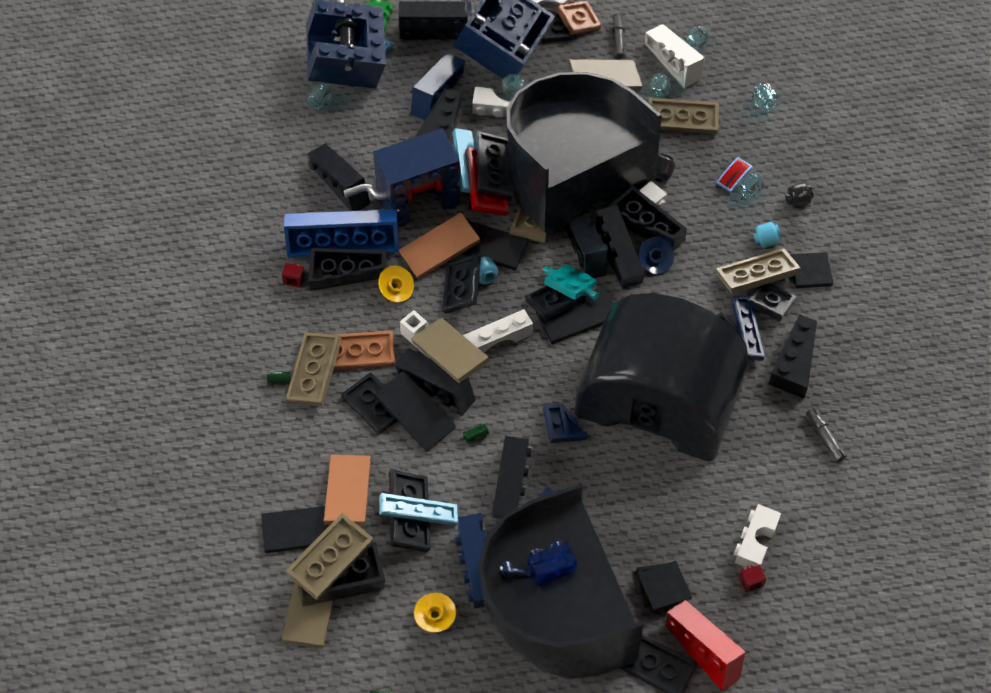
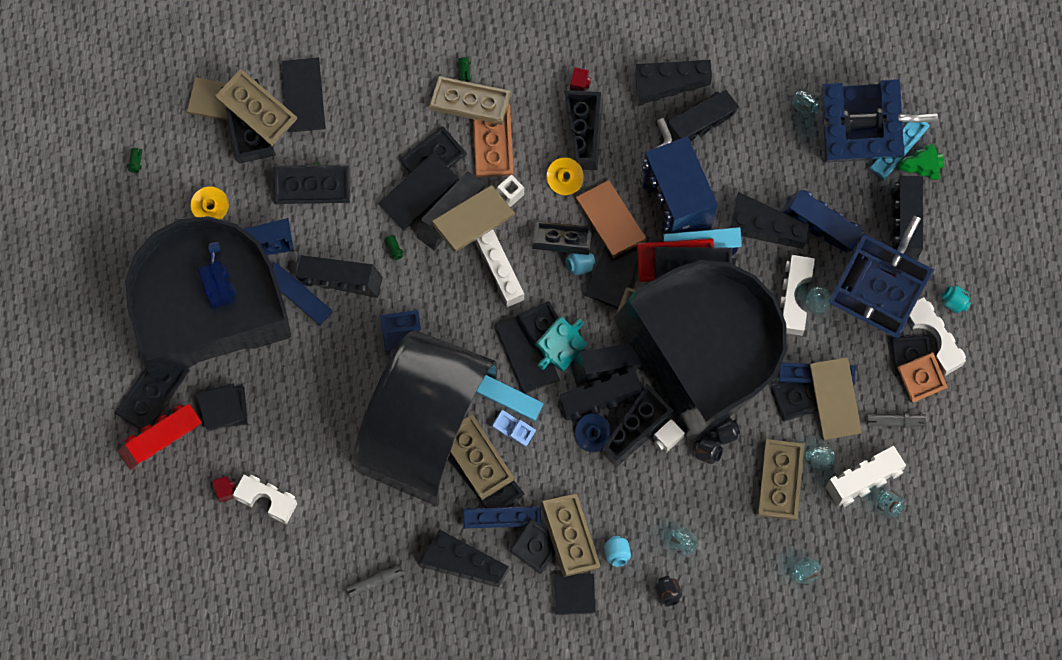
camera: 90 degrees right, 15 degrees up
blue brick [284,209,399,257] -> none
nougat tile [324,455,371,526] -> none
medium azure tile [379,493,458,525] -> none
slope [716,157,753,193] -> none
none -> black wedge [635,60,712,106]

